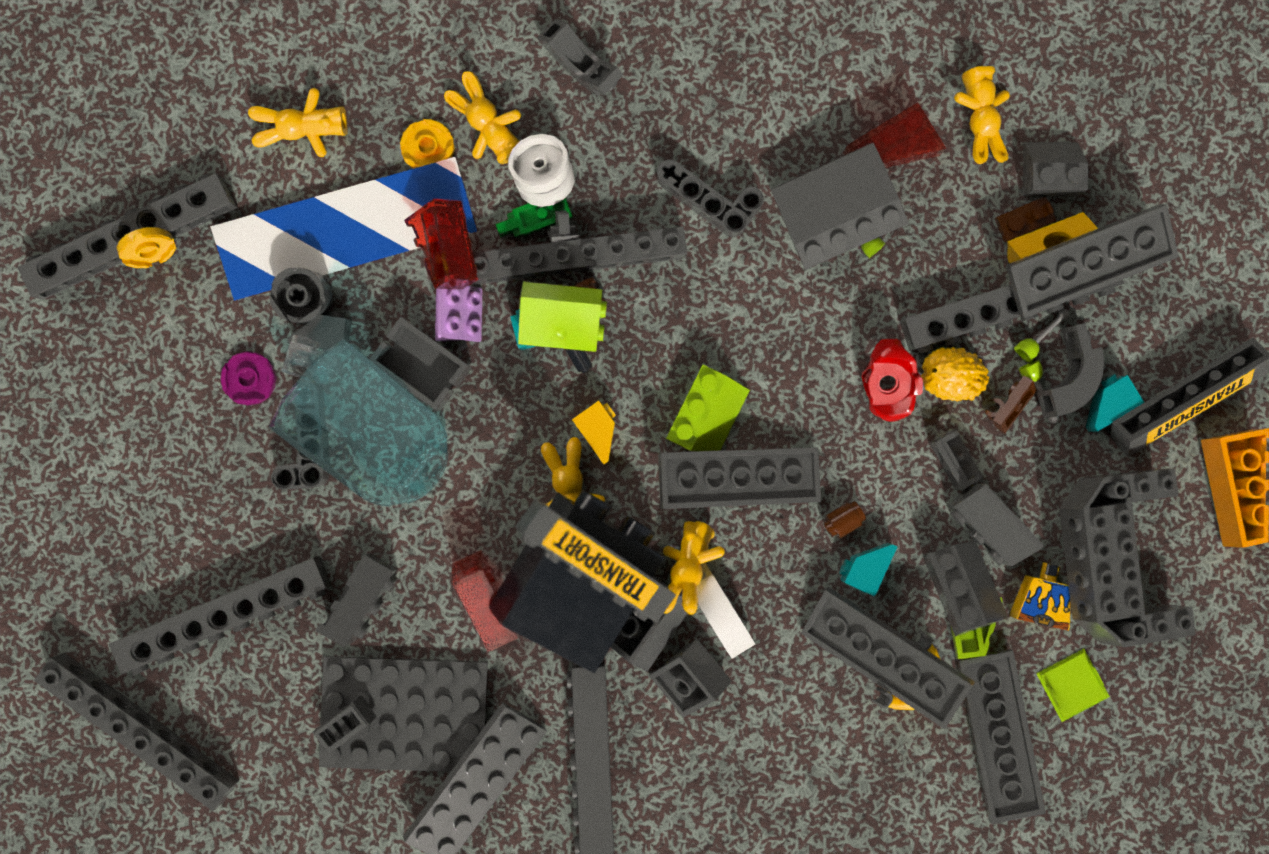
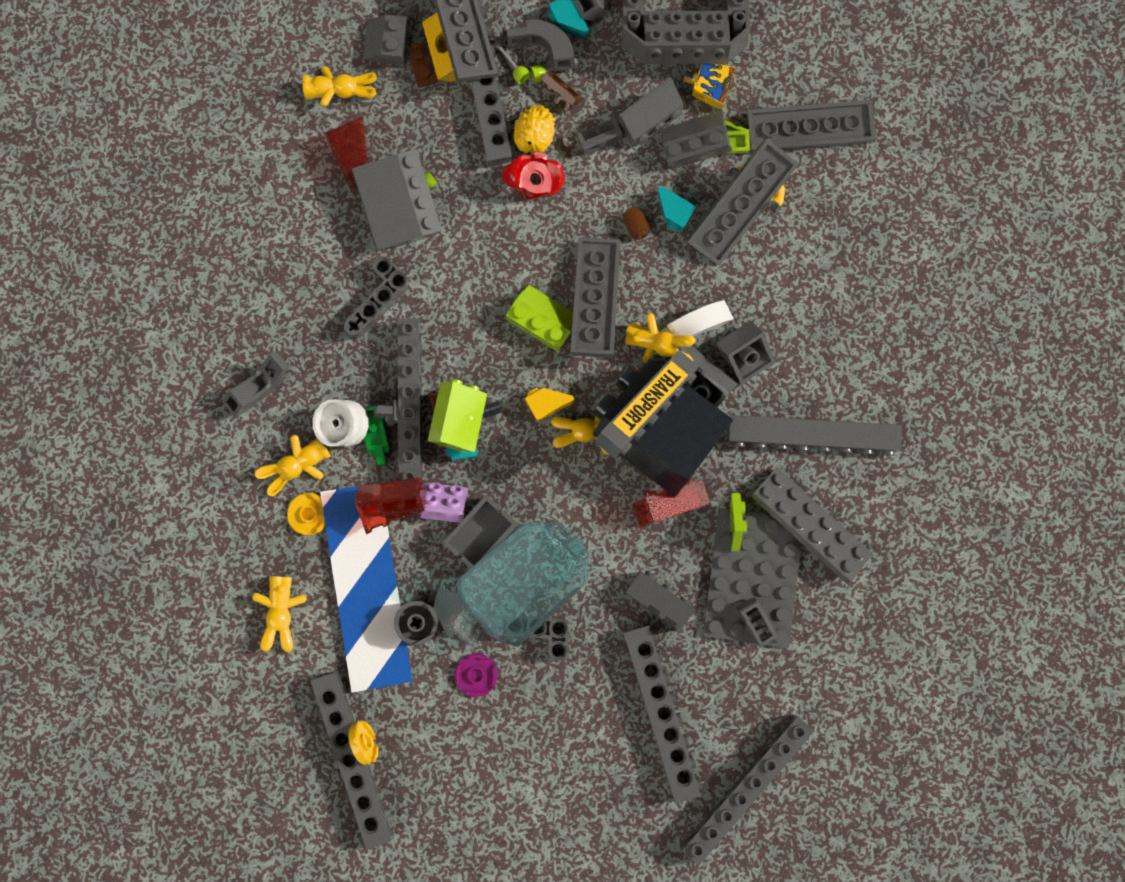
camera: 85 degrees left, 5 degrees down
lime piece [1036,649,1110,722] -> none
none -> lime wing [730,493,747,552]

